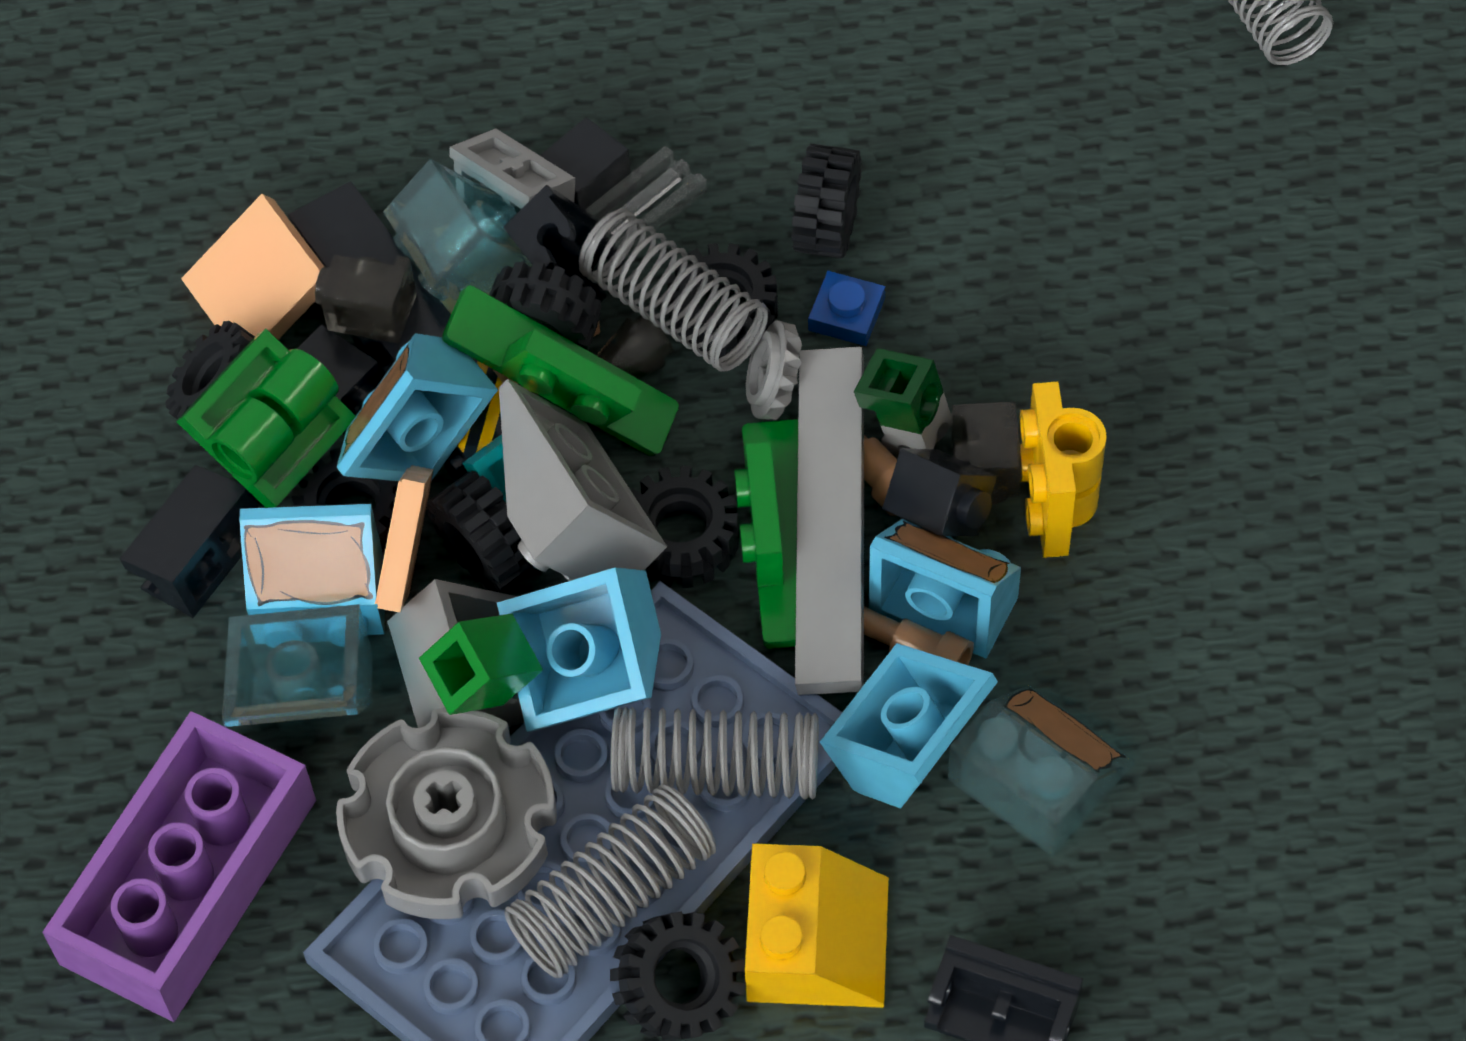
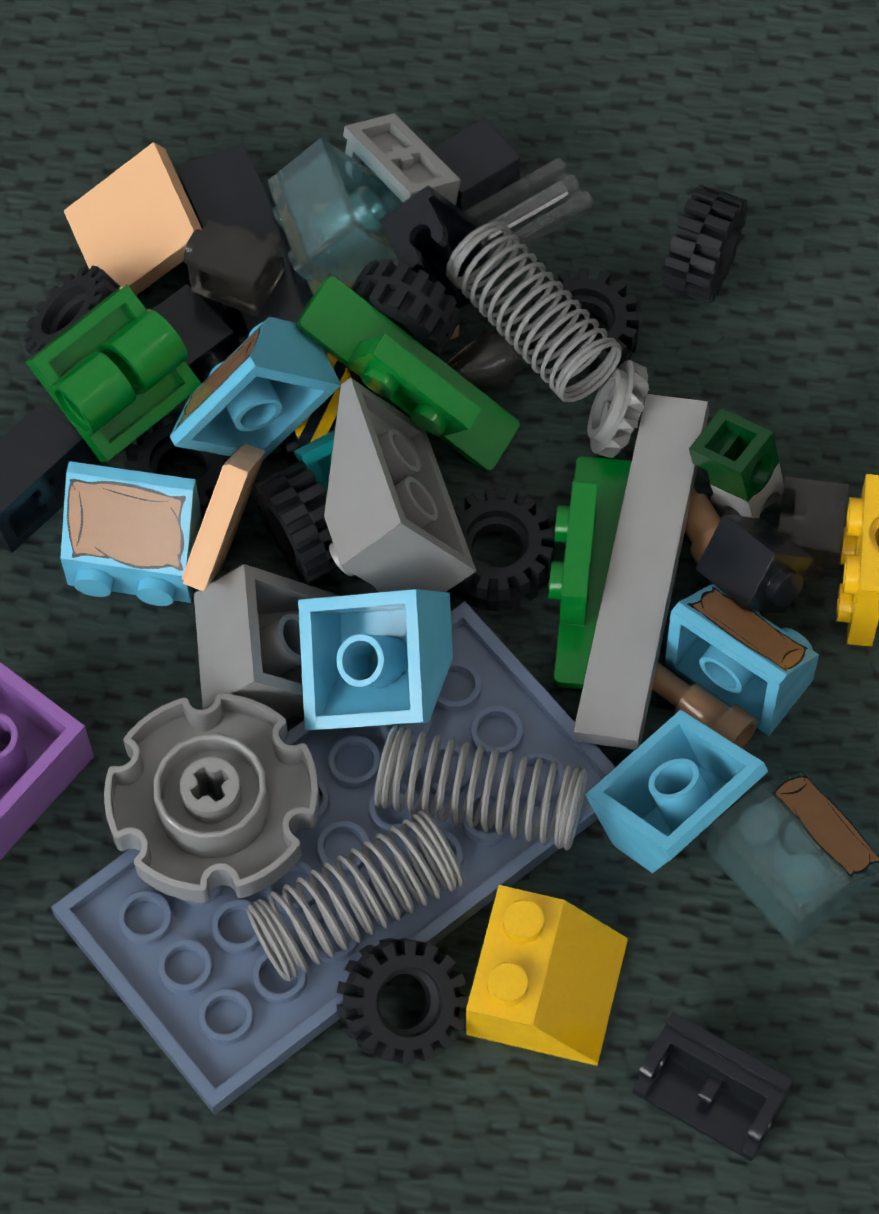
camera: 10 degrees right, 5 degrees up
clear light blue slope [222,604,373,727] -> none
green brick [419,613,543,715] -> none
blue plate [808,271,886,346] -> none

